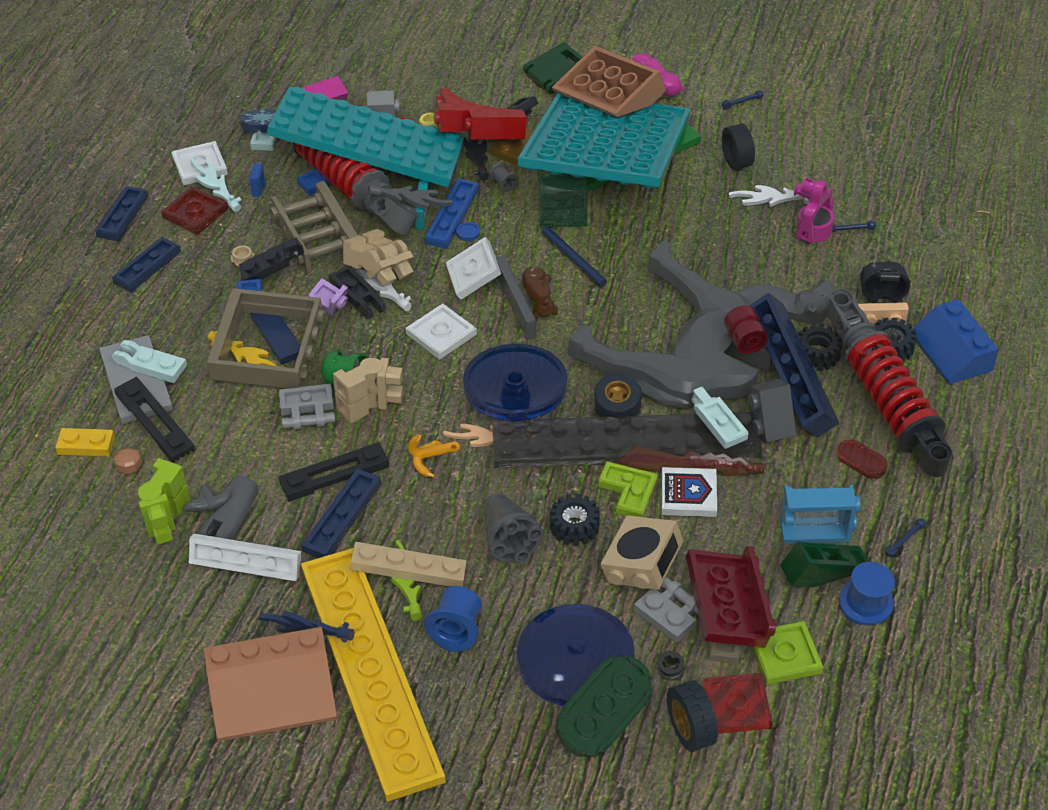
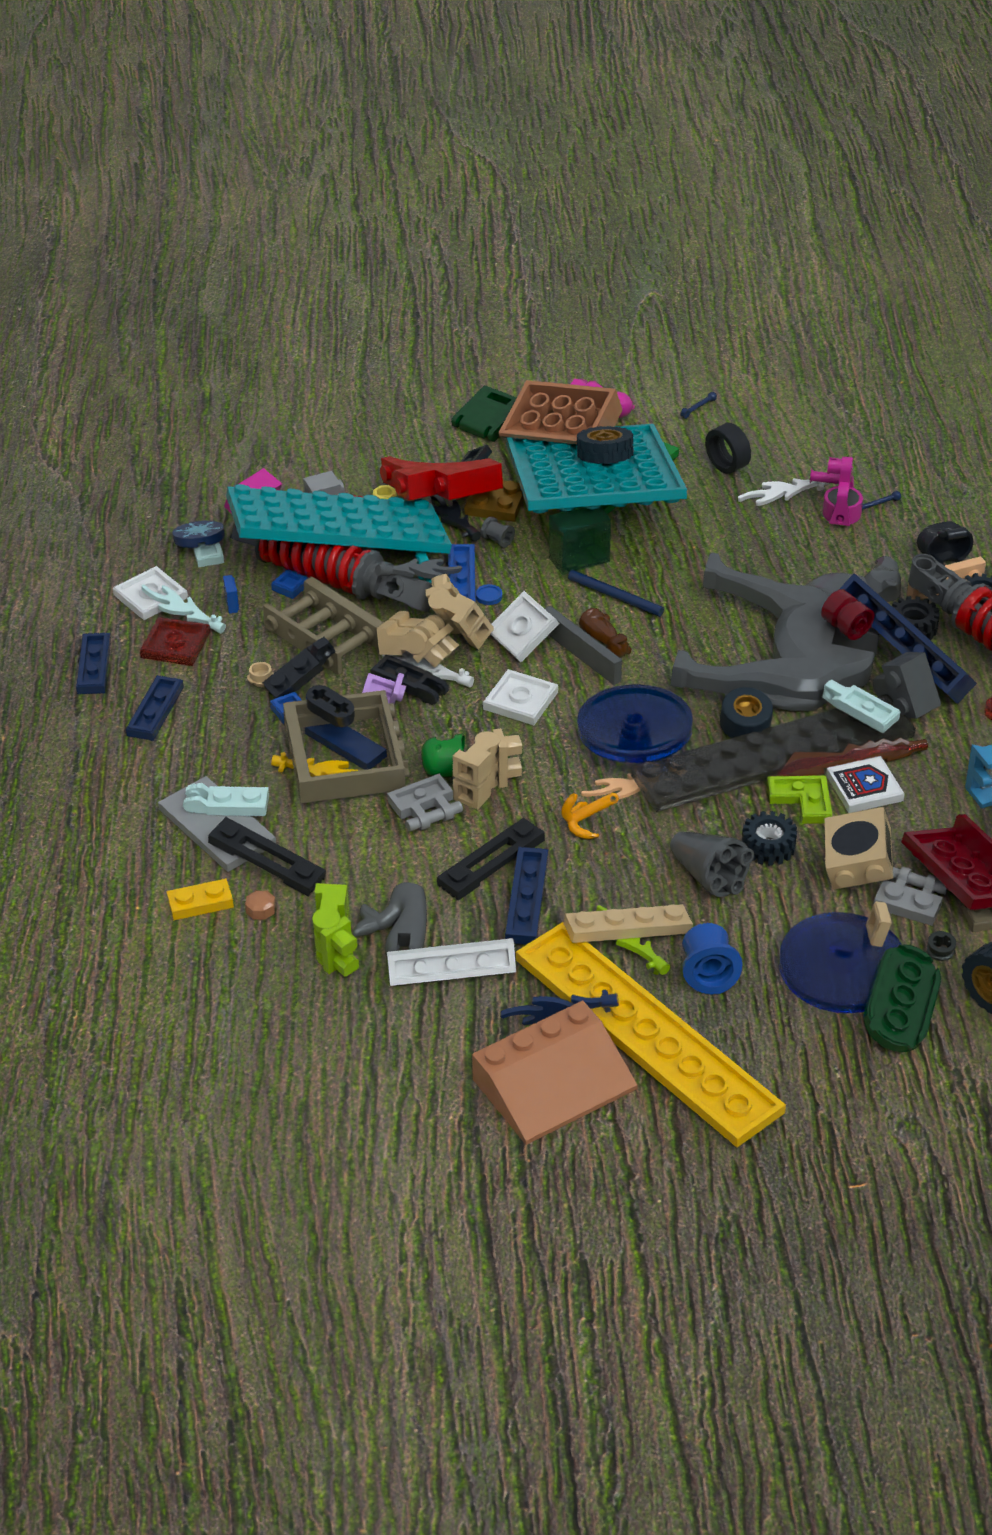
camera: 20 degrees left, 5 degrees down
none -> black beam [306,685,355,727]
none -> tan hips [425,574,494,650]
none -> black wheel [577,426,634,464]
none -> tan tile [866,901,892,947]

